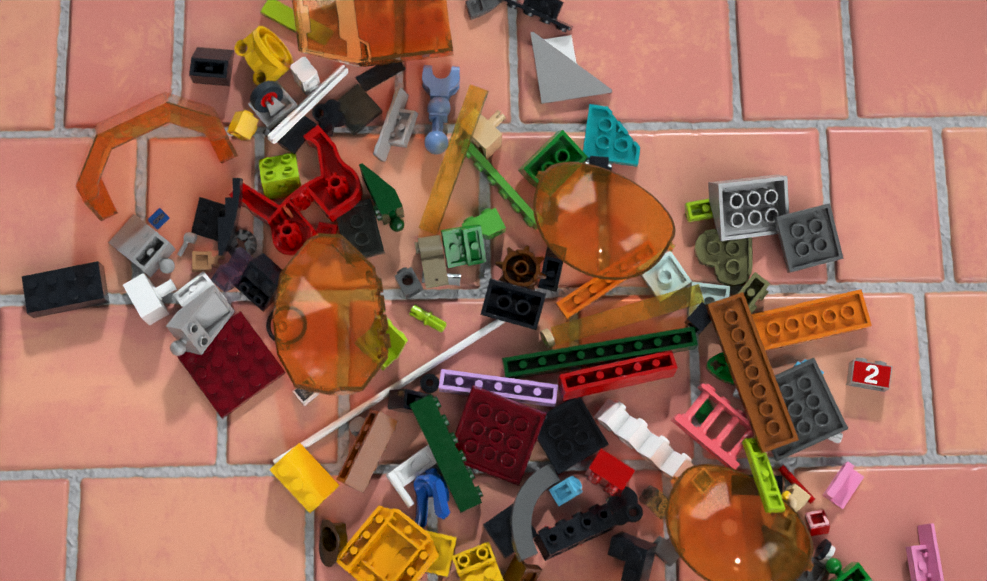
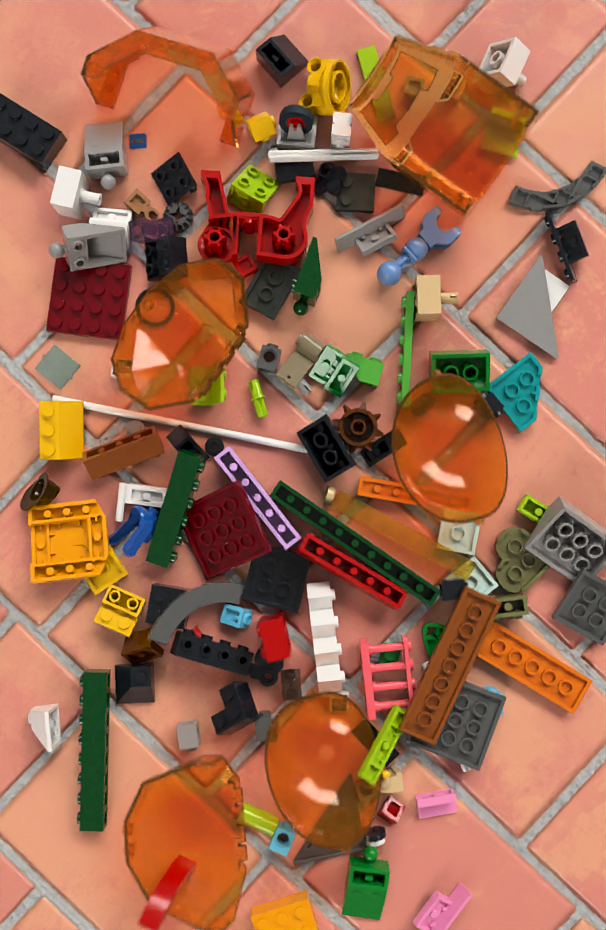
camera: 45 degrees right, 10 degrees up
light grey hand [177,232,197,257] -> none
black slope [218,178,243,256] -> none
clear yellow tile [419,84,489,235] -> none
red piece [778,465,815,504] -> none
brick [846,358,892,392] -> none
none -> clear light blue piece [35,344,81,389]

